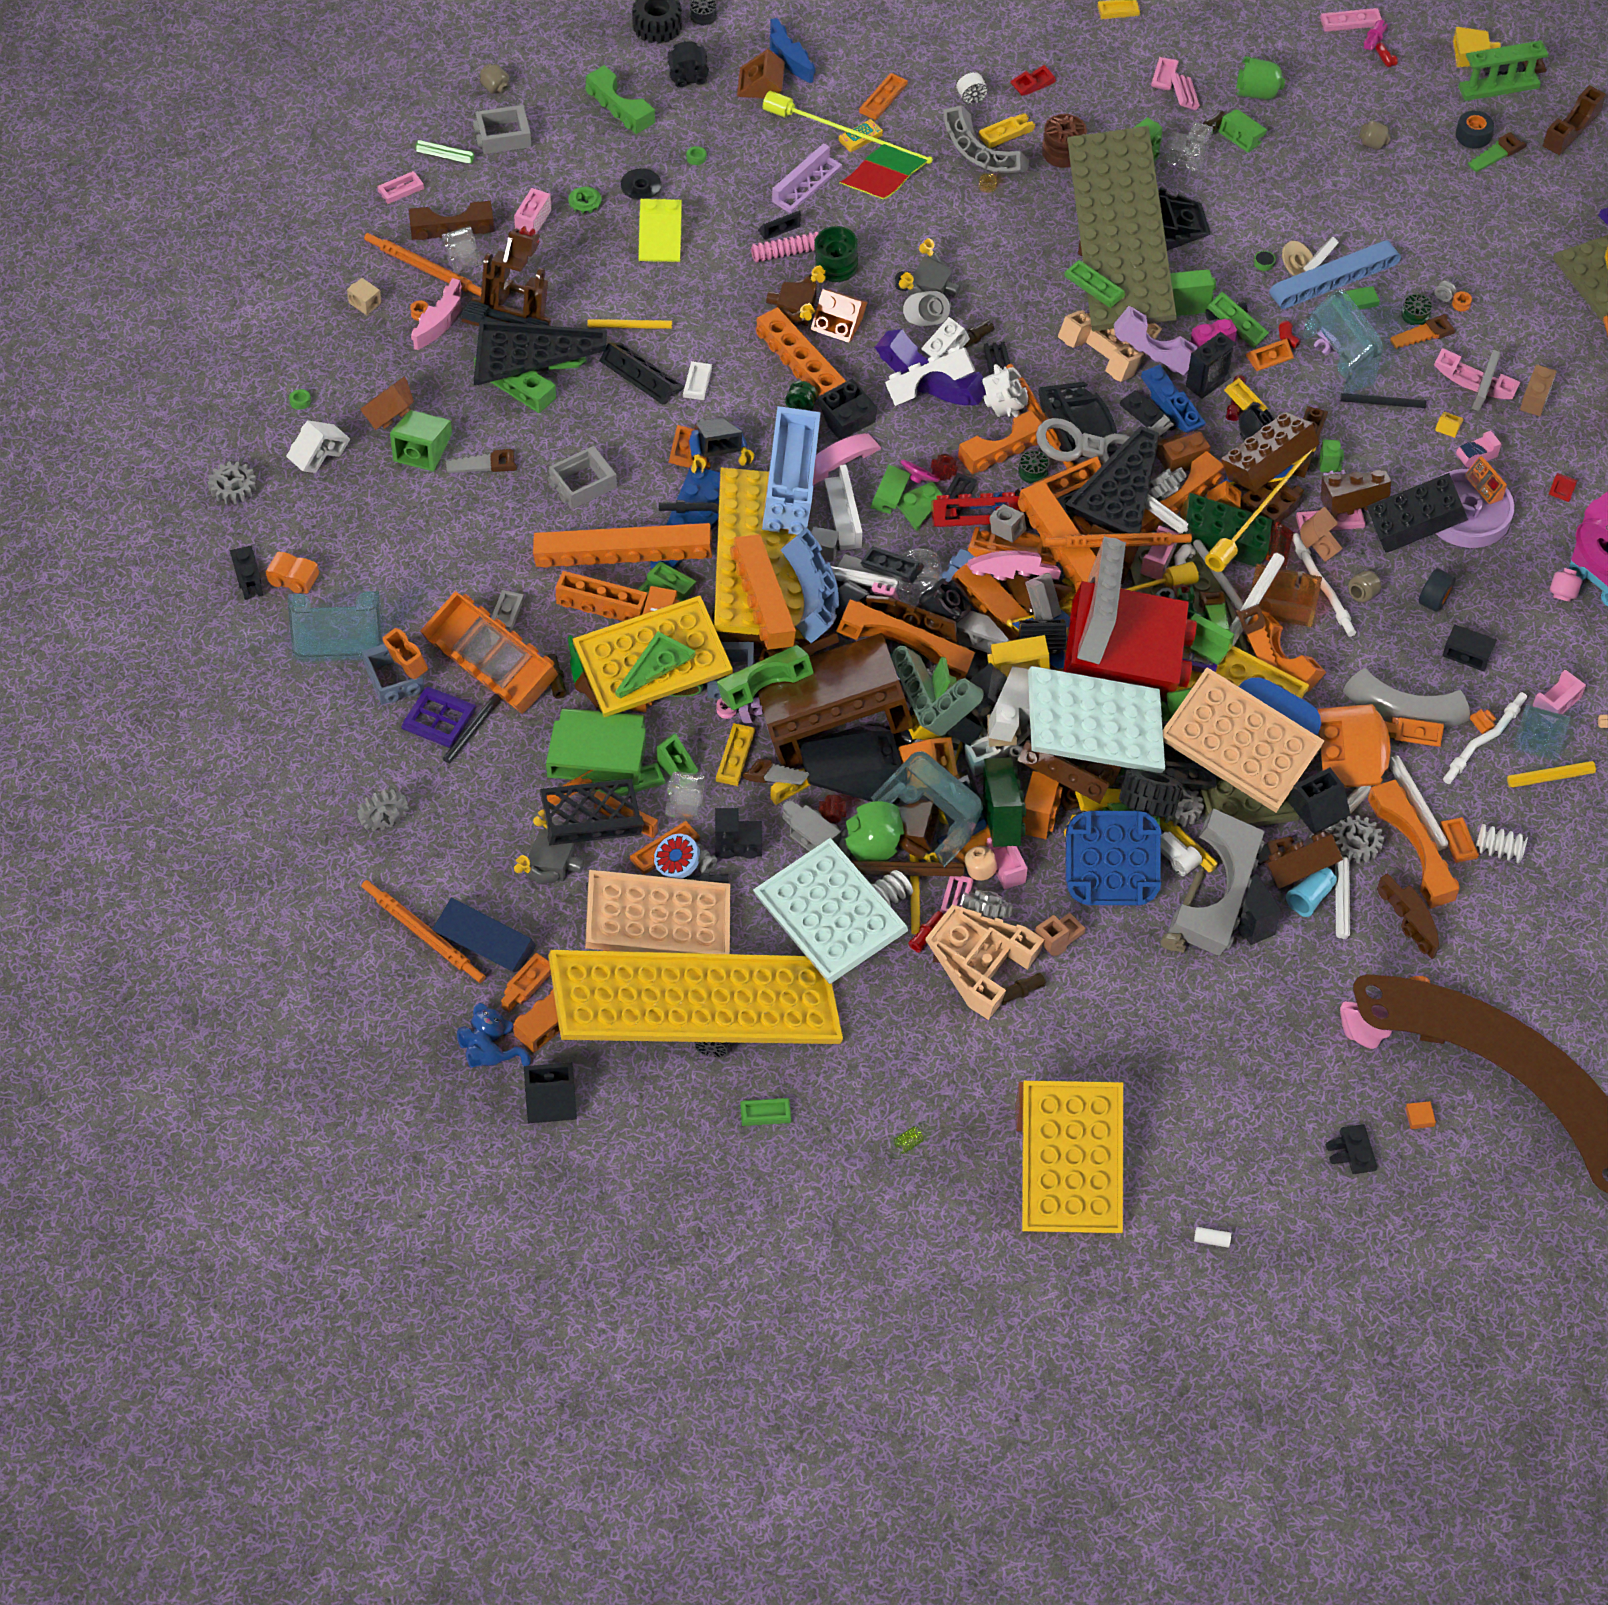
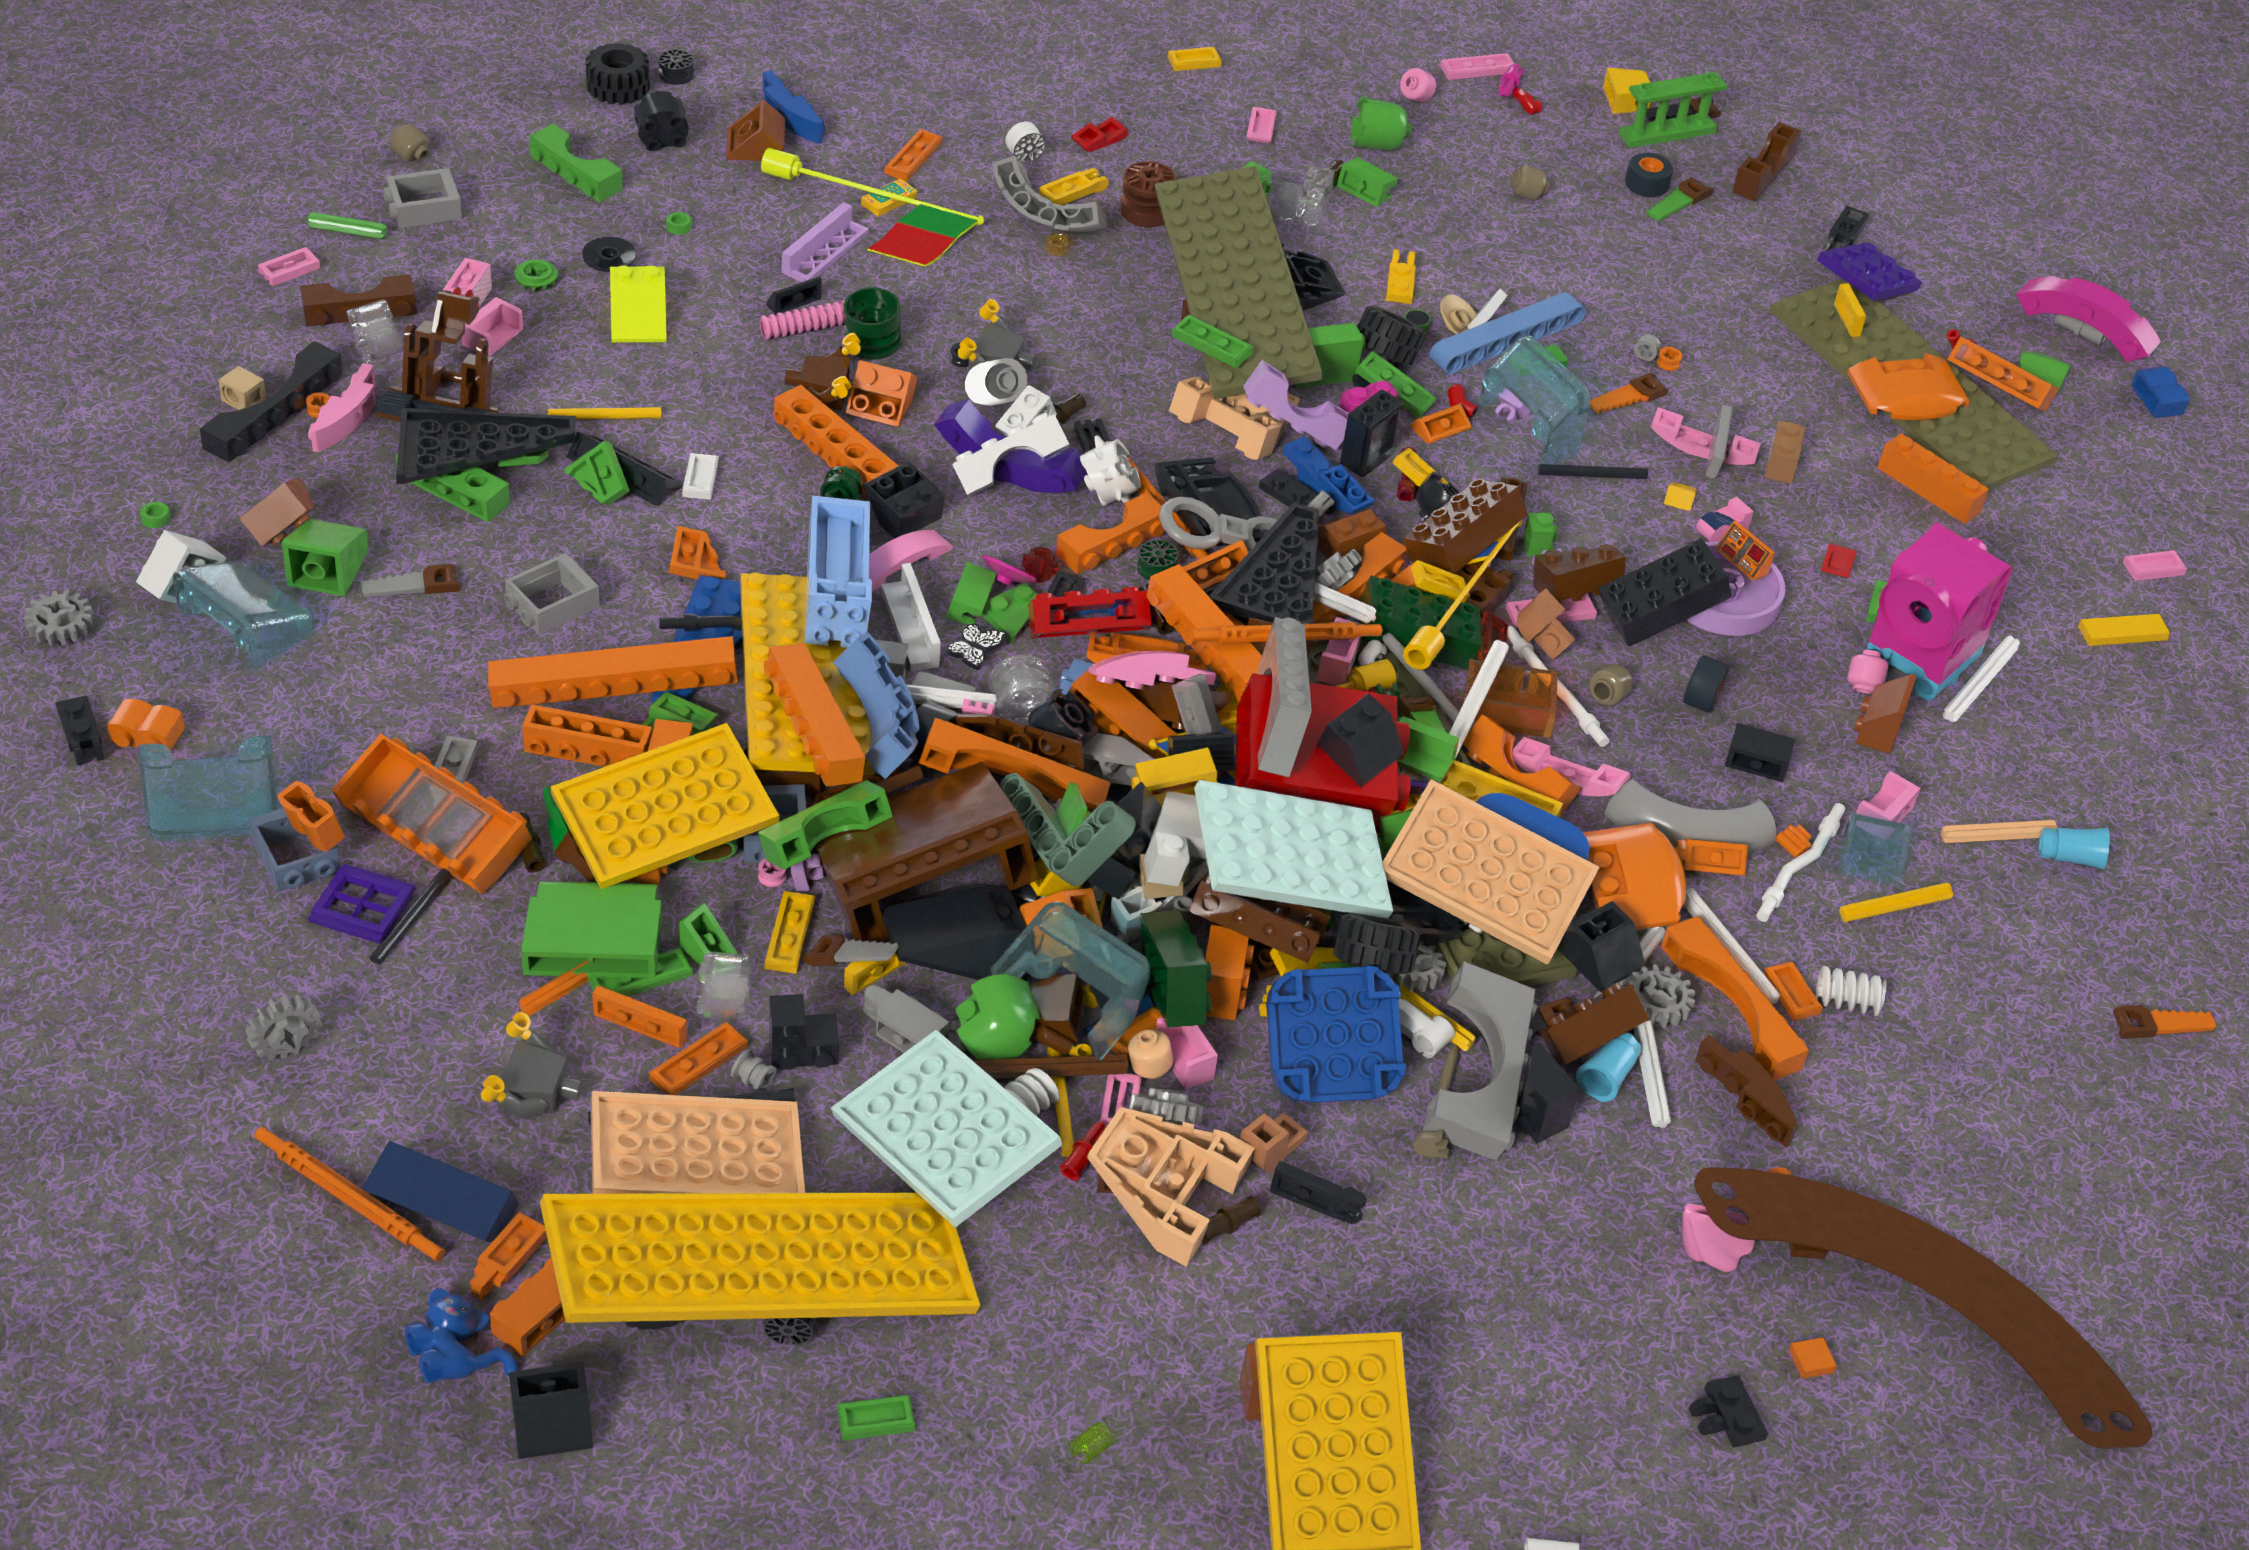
camera: 10 degrees left, 10 degrees down
orange axle [364,233,481,297] -> none
black fence [540,779,644,846] -> none
bright green wing [615,631,696,699] -> none
tile [654,834,700,879] -> none
black torso [689,418,754,473] -> none
clear red gear [819,795,847,823] -> none
black tile [860,546,924,584] -> none
light grey brick [990,504,1026,542] -> none
bright pink tile [1171,72,1200,110] -> none
piece [1235,604,1277,668] -> none
dark green wheel [1401,294,1433,326] -> none
none -> clear light blue windscreen [173,561,314,670]
none -> black arch [200,341,343,463]
none -> bright pink panel [462,297,523,357]
none -> bright green wing [564,441,630,505]
none -> black animal [947,623,1006,670]
none -> black hinge [1270,1161,1367,1225]
none -> black slope [1317,693,1404,788]
none -> black tyre [1357,306,1427,365]
none -> yellow hinge [1386,249,1416,304]
none -> bright pink head [1400,68,1436,103]
none -> yellow plate [1411,560,1470,603]
none -> bright pink slope [1512,737,1630,797]
none -> dark orange slope [1853,674,1917,754]

